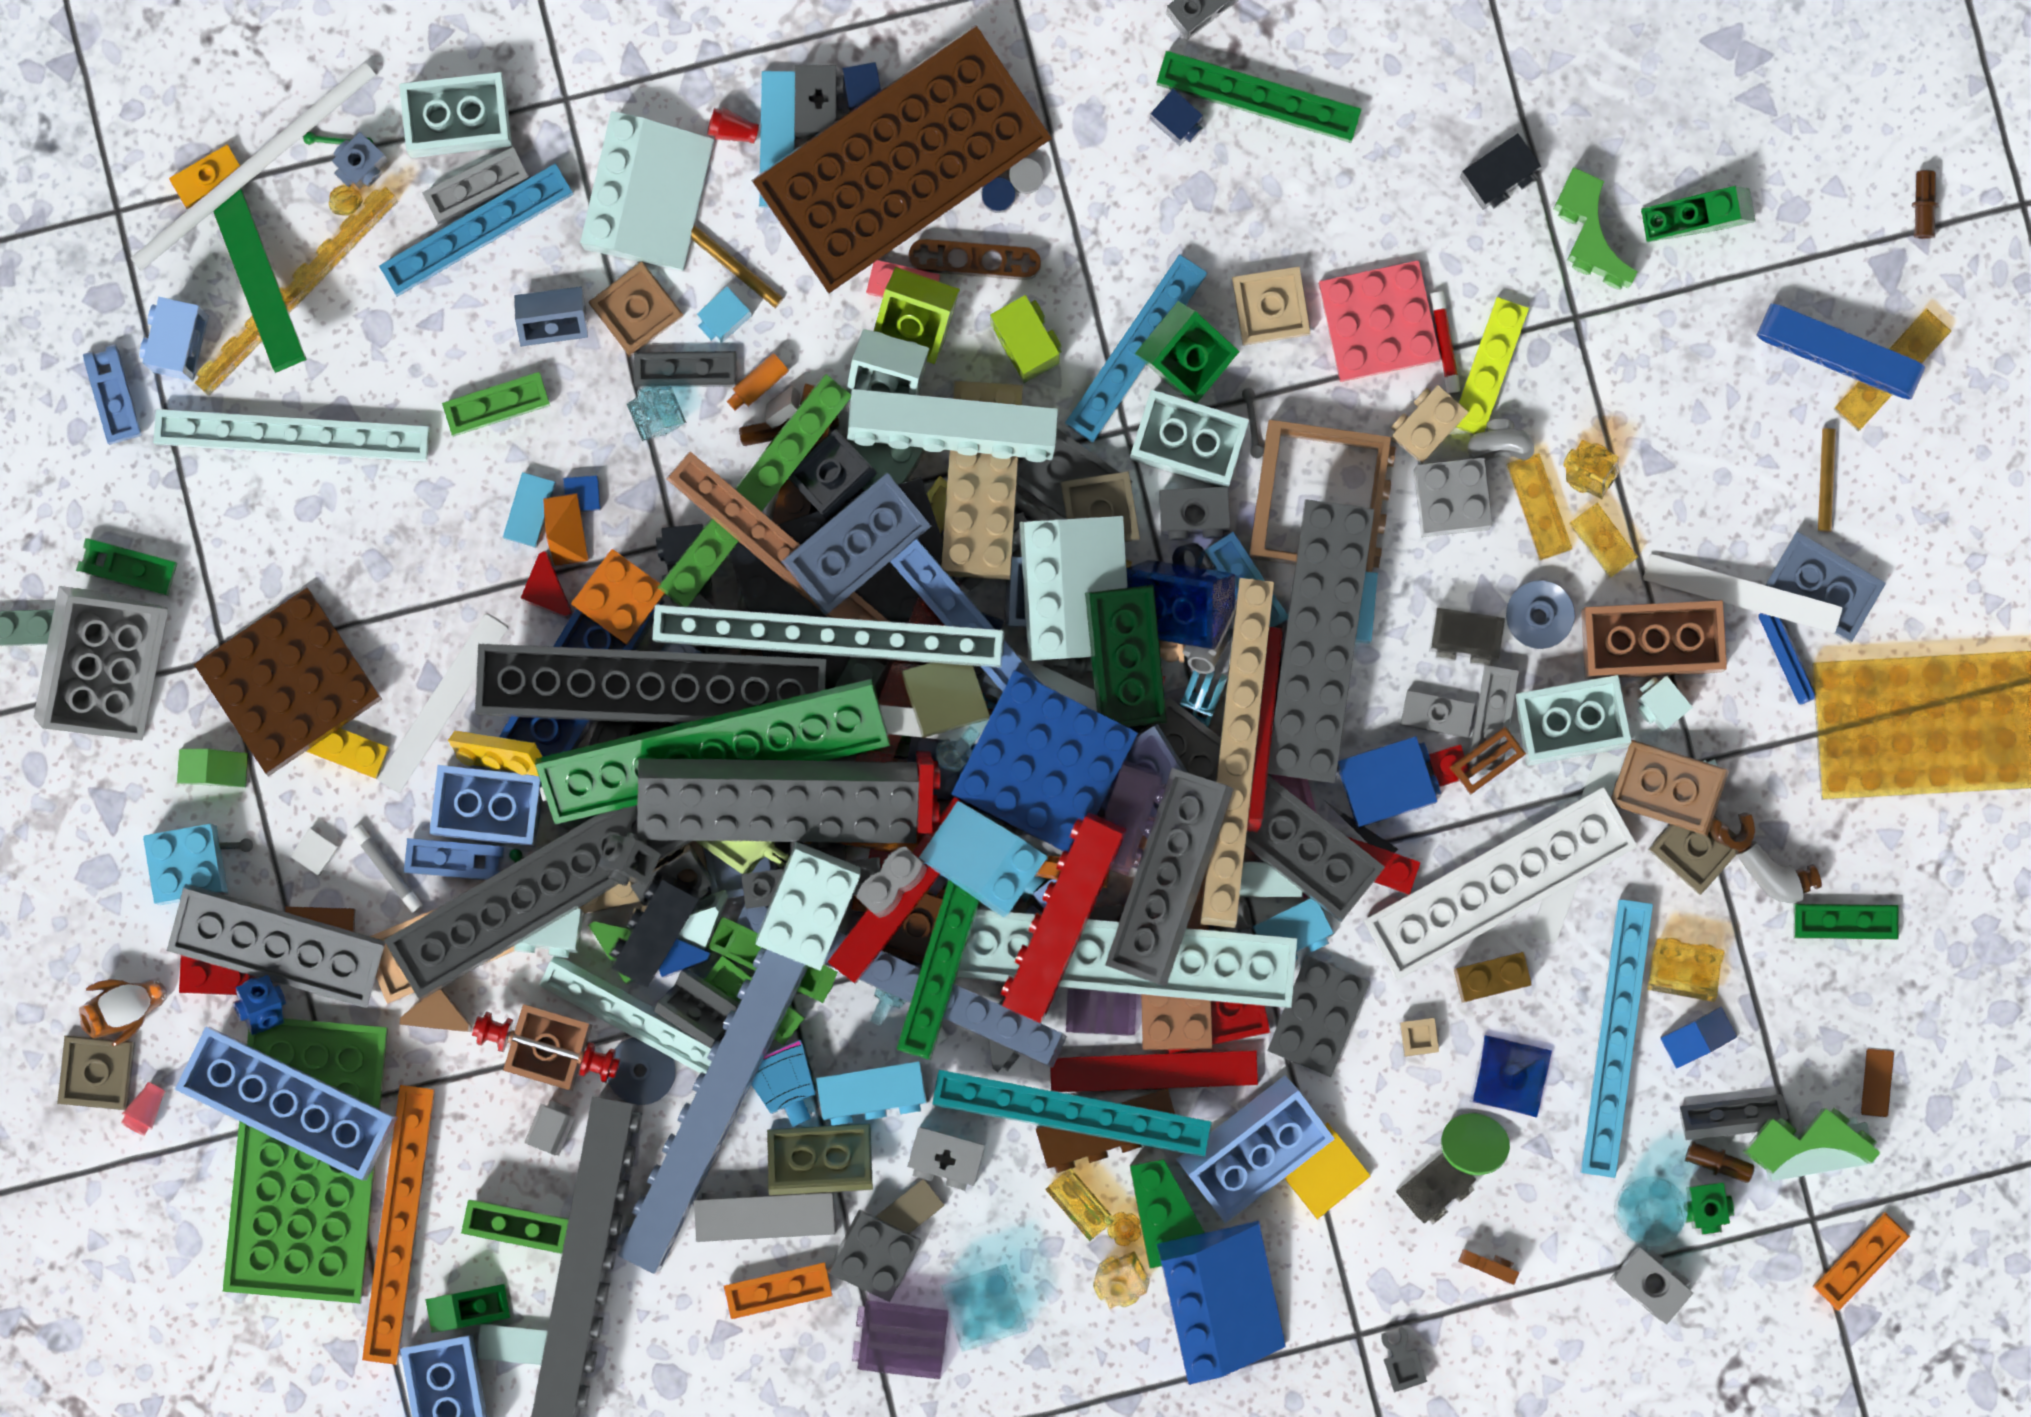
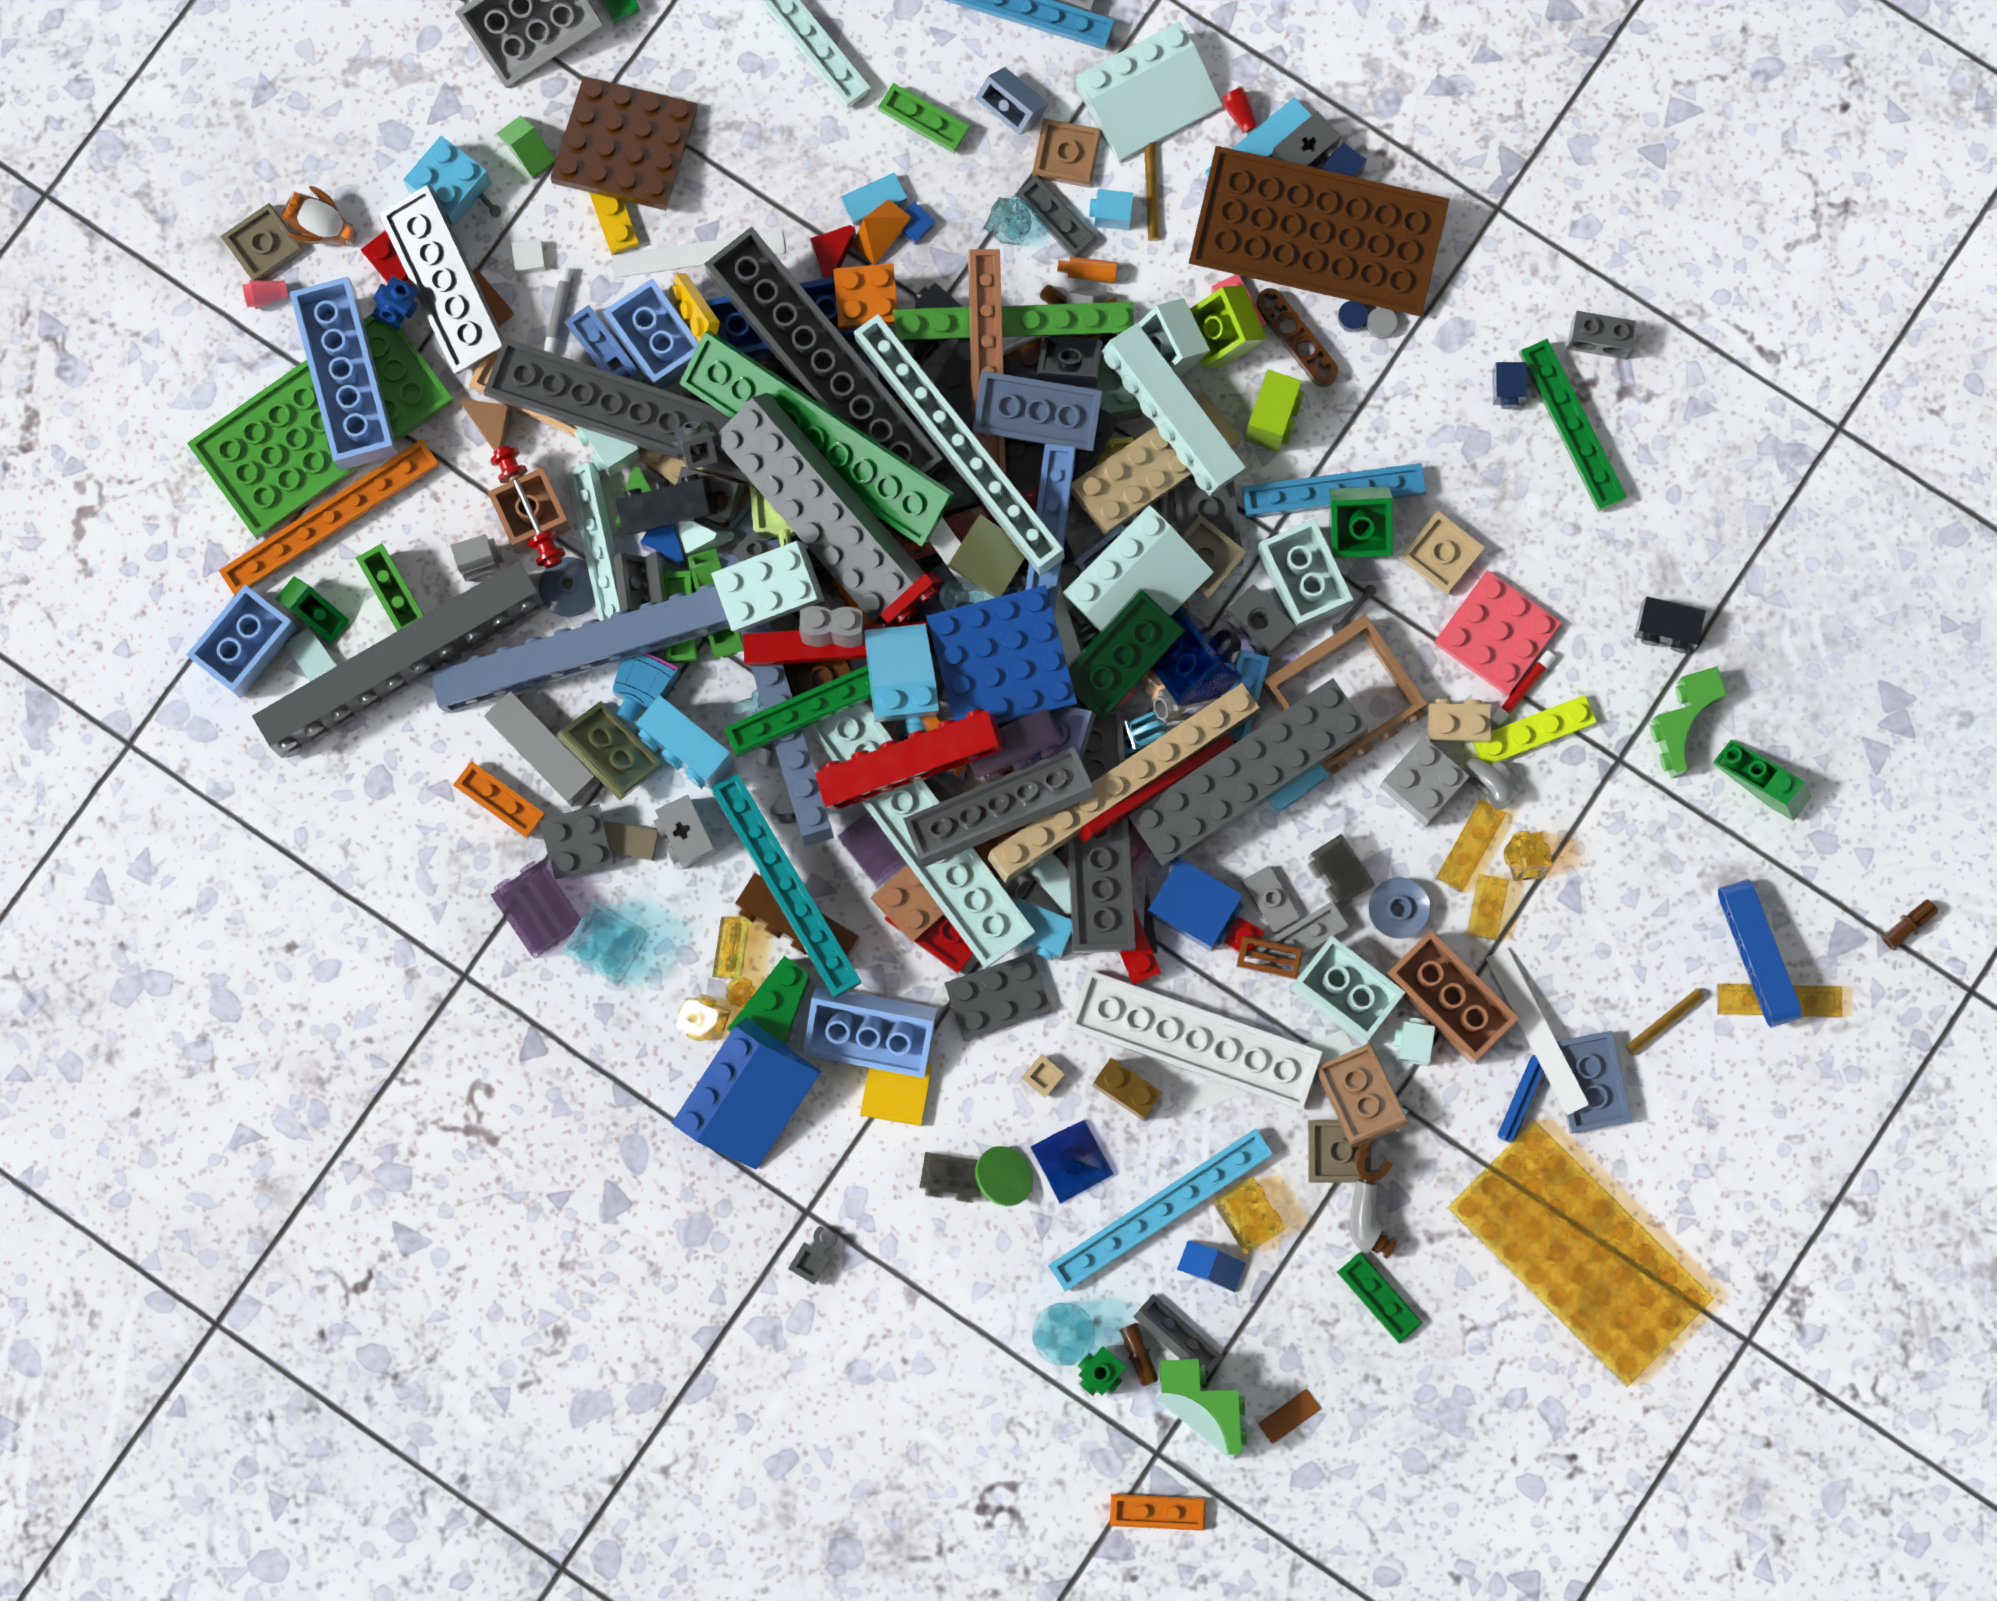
camera: 45 degrees right, 5 degrees down
red tile [1050,1051,1258,1092] -> none
dark orange plate [1458,1249,1520,1285] -> none
light grey brick [1610,1247,1693,1325] -> none

